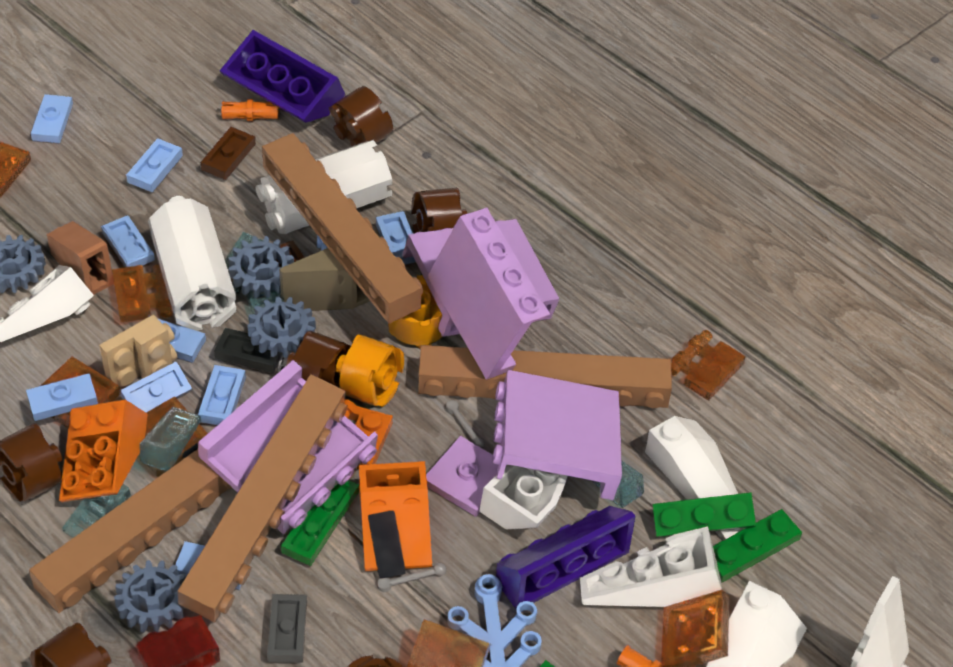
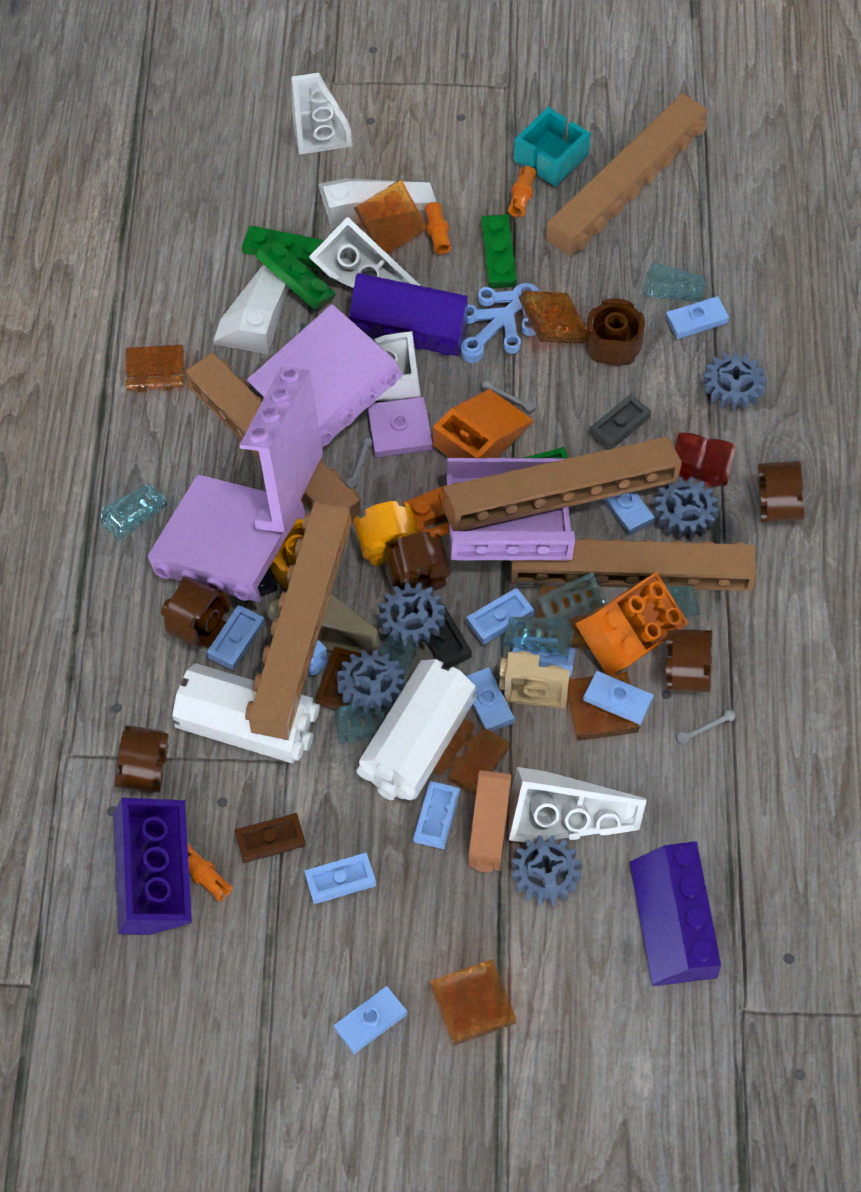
camera: 130 degrees left, 10 degrees up
black sticker [368,510,406,579] -> none
none -> clear light blue slope [101,484,167,540]
none -> clear light blue slope [504,617,573,656]

